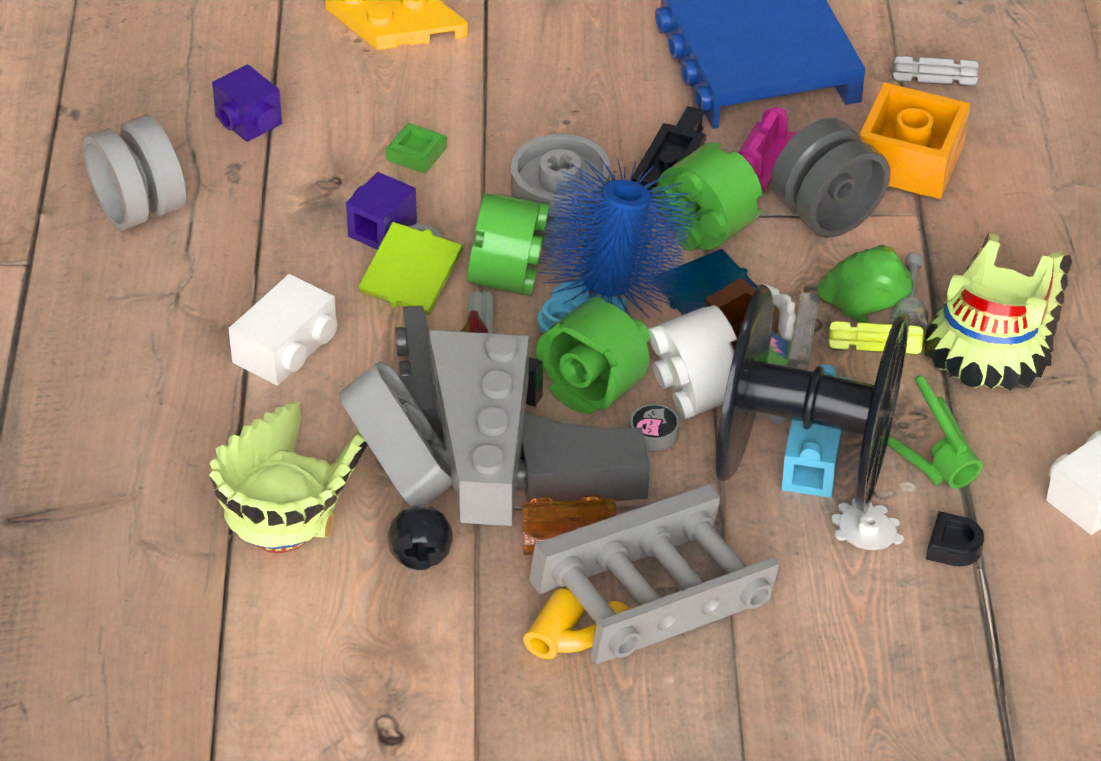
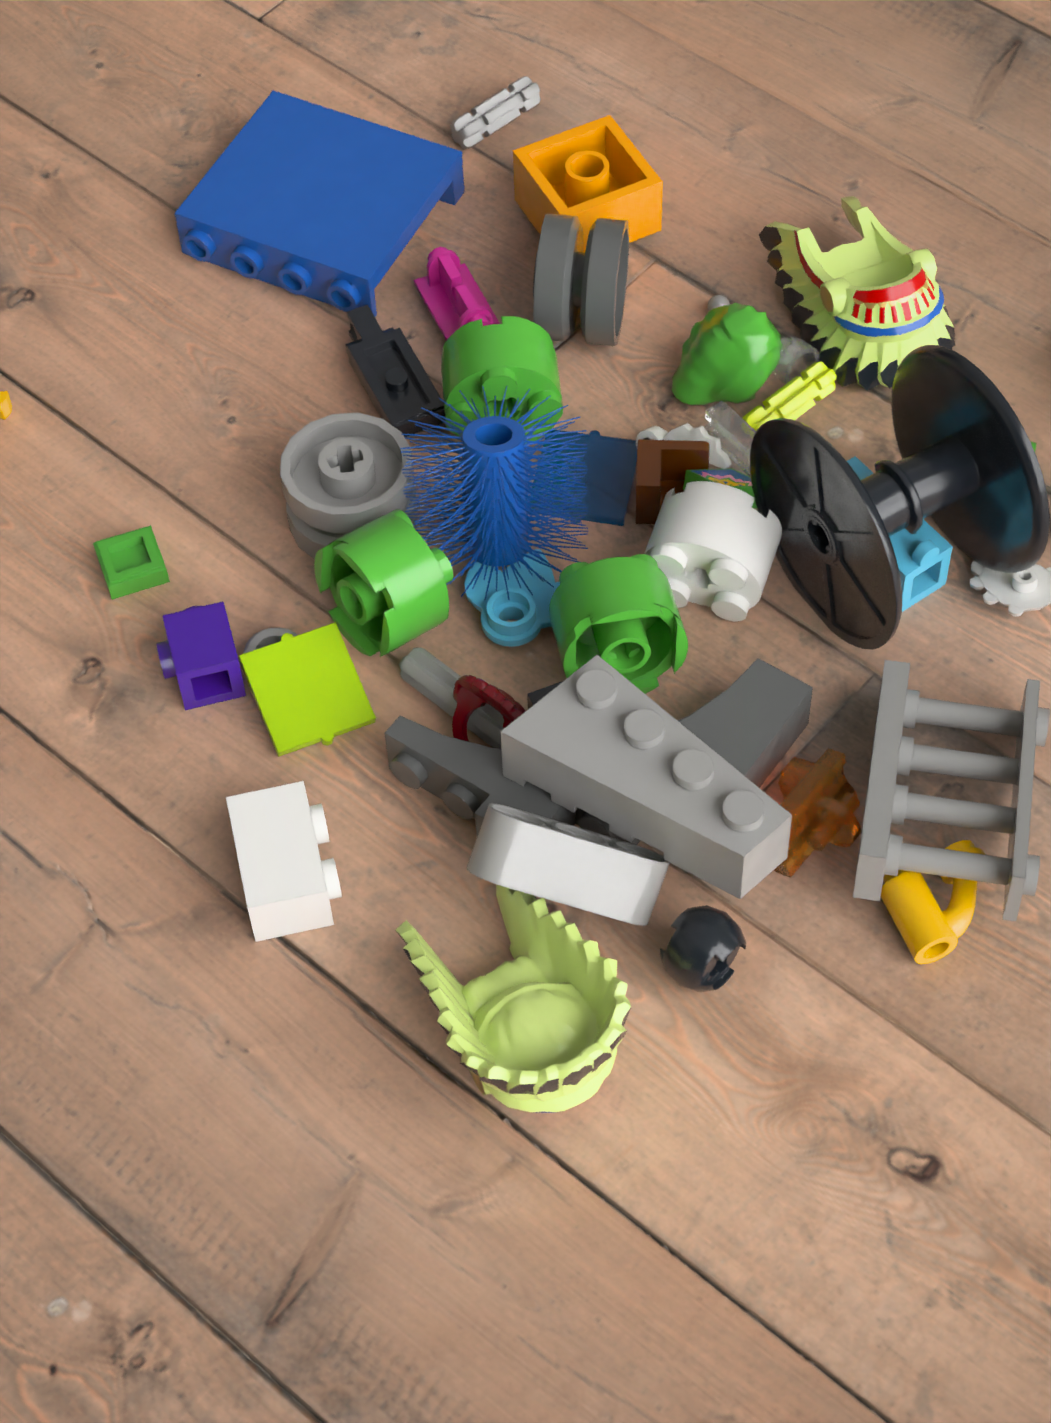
camera: 45 degrees left, 10 degrees up
tile [630,404,679,451] -> none

